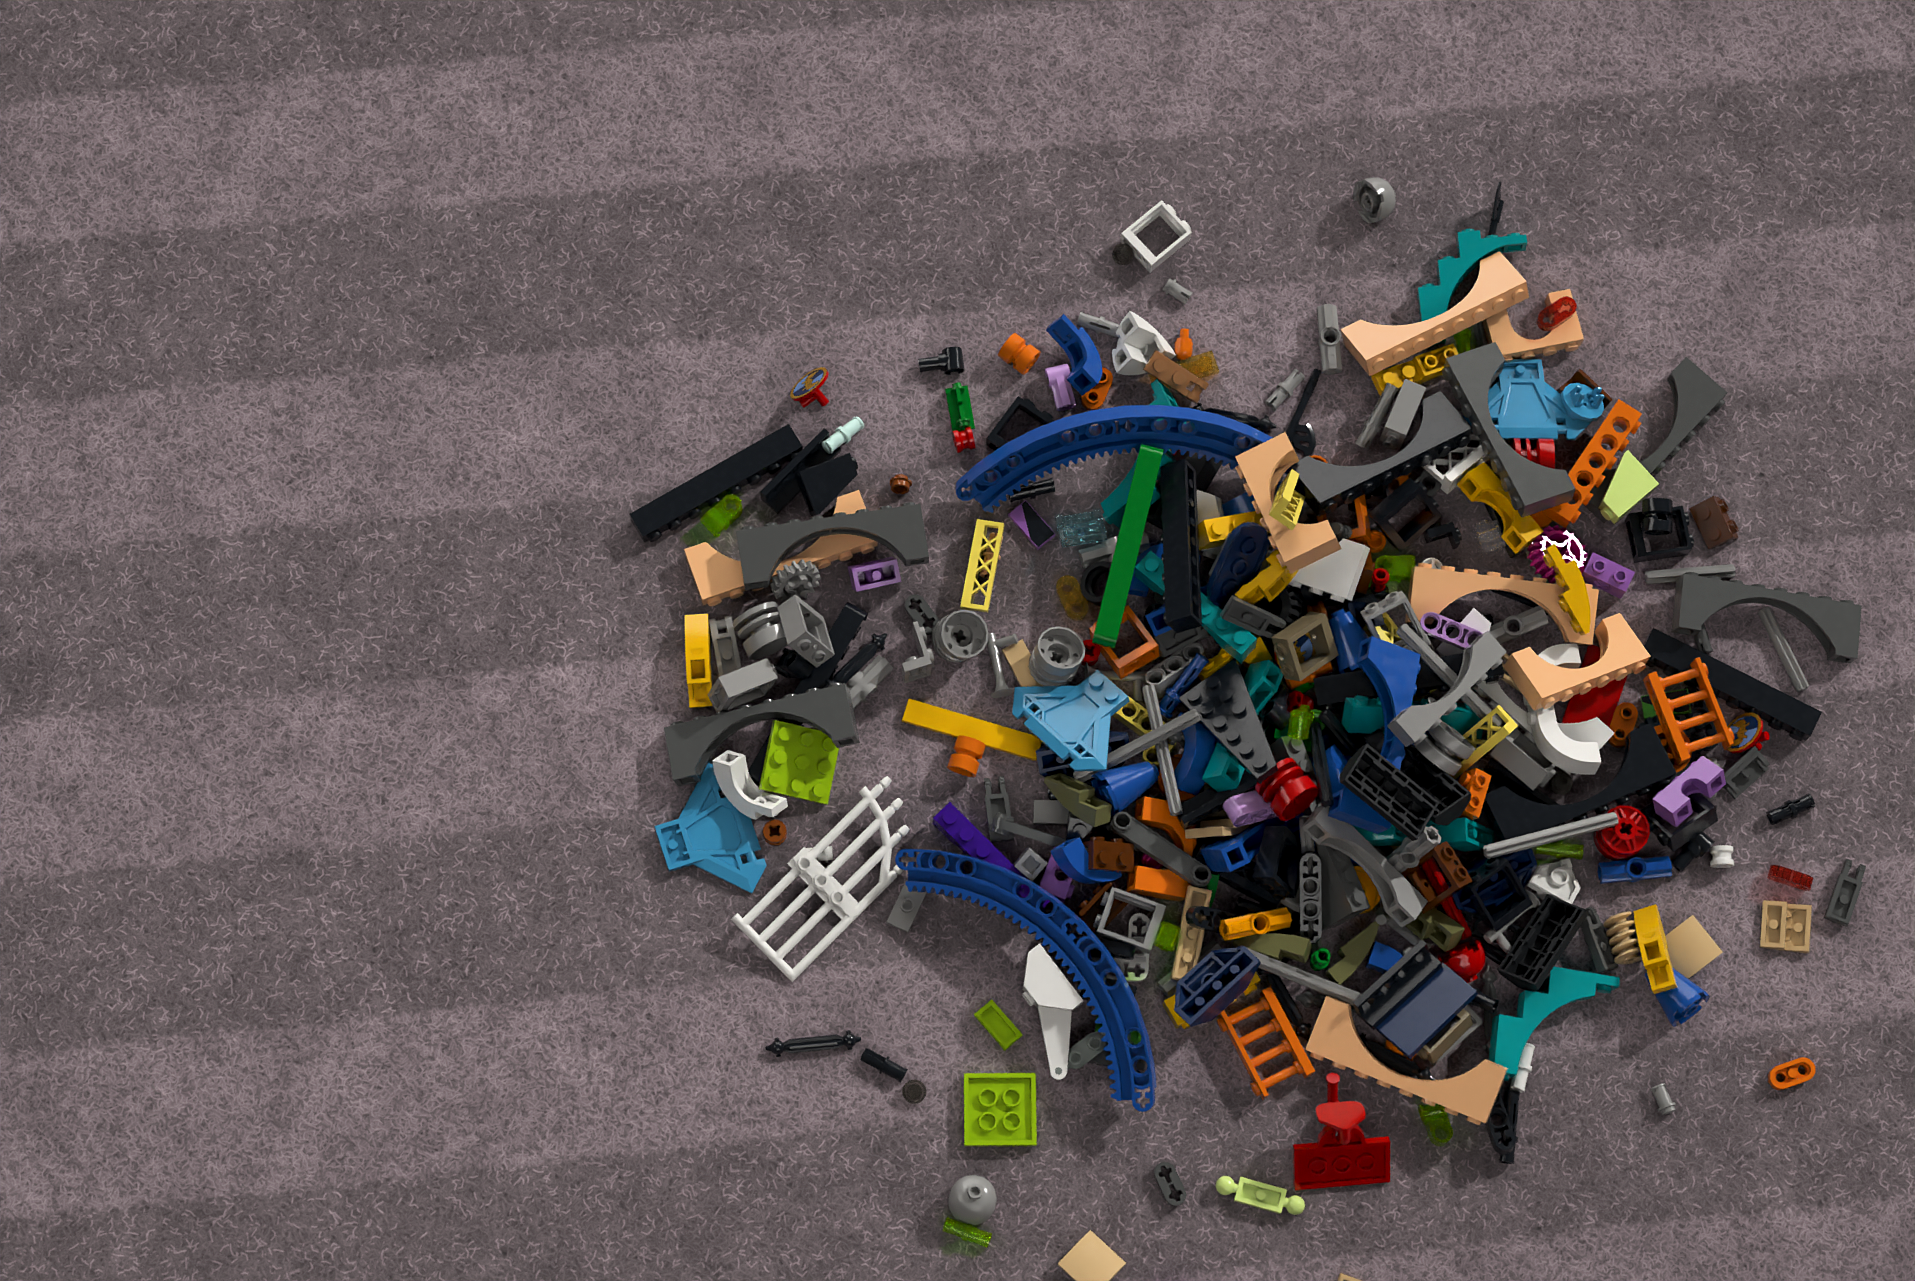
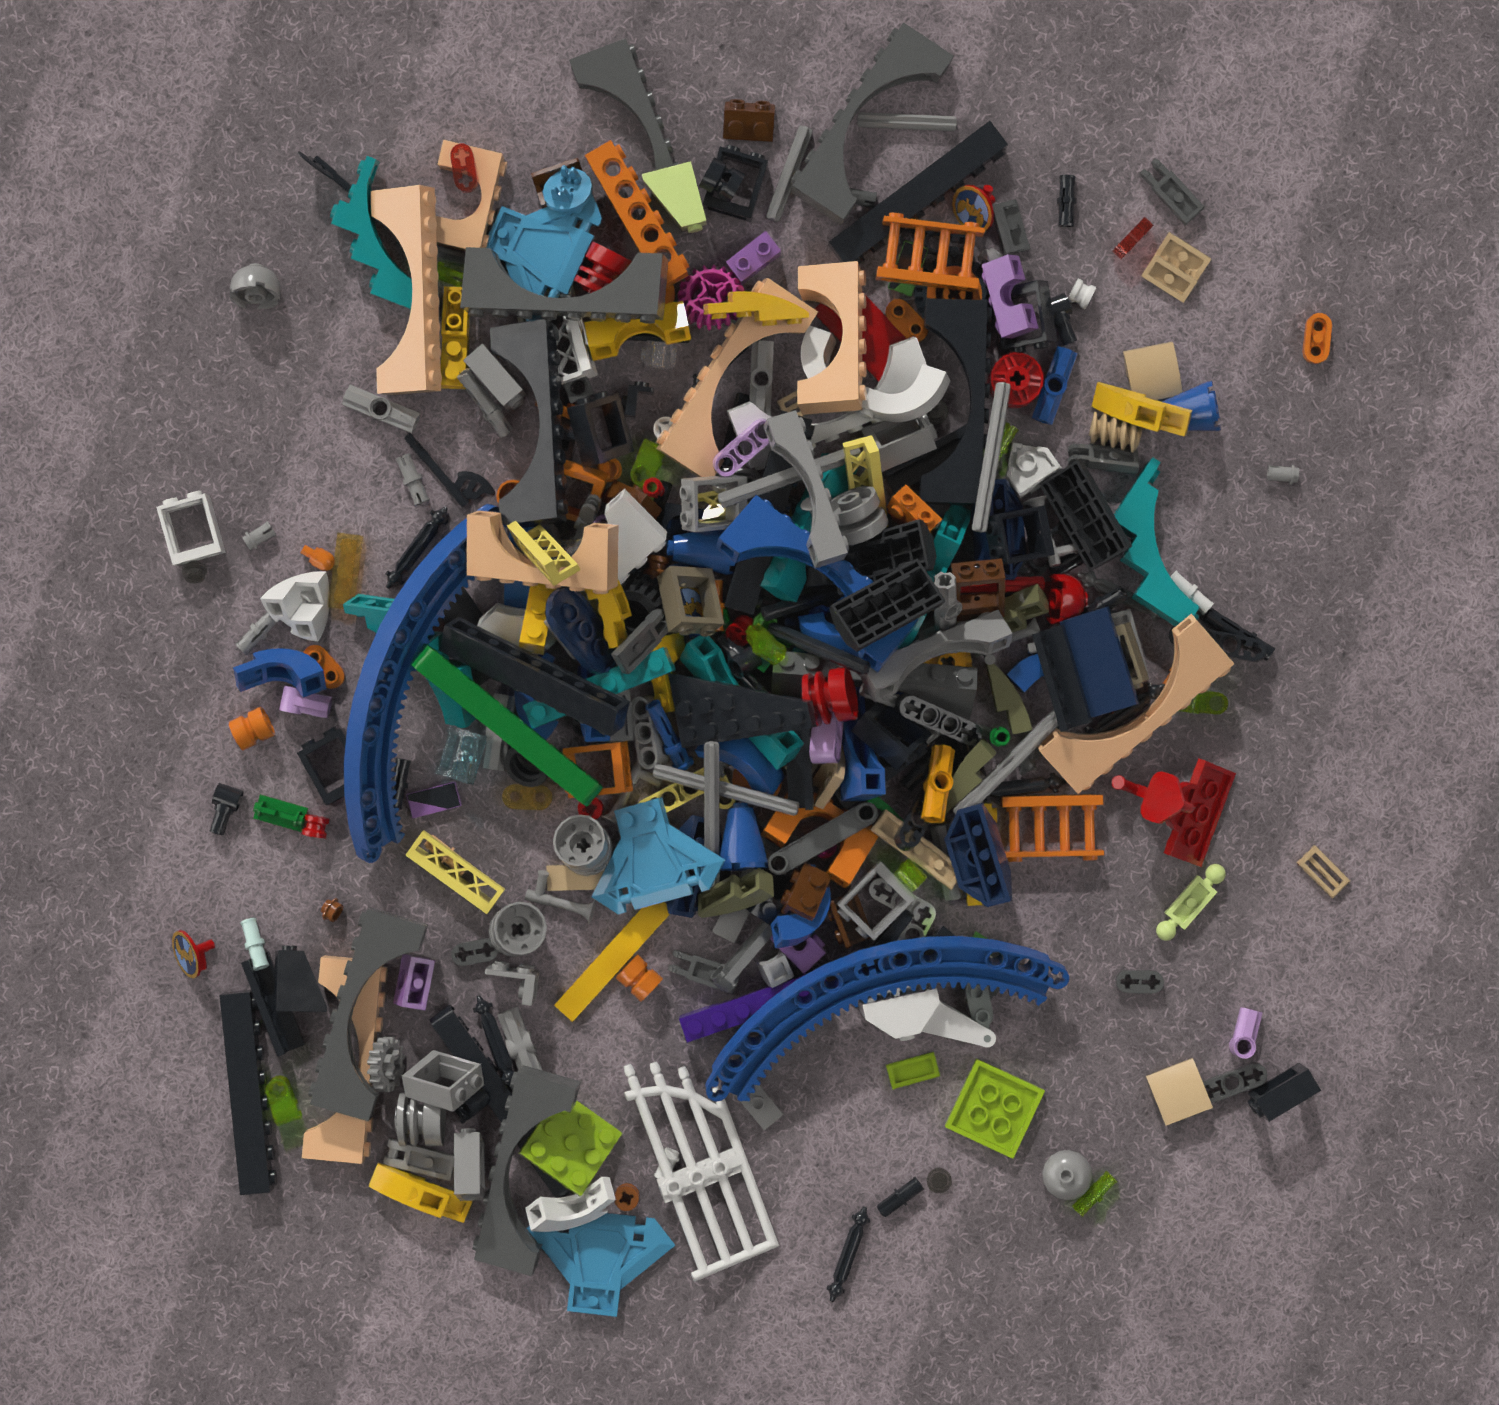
camera: 65 degrees left, 15 degrees up
medium nougat plate [1143,350,1209,404] -> none

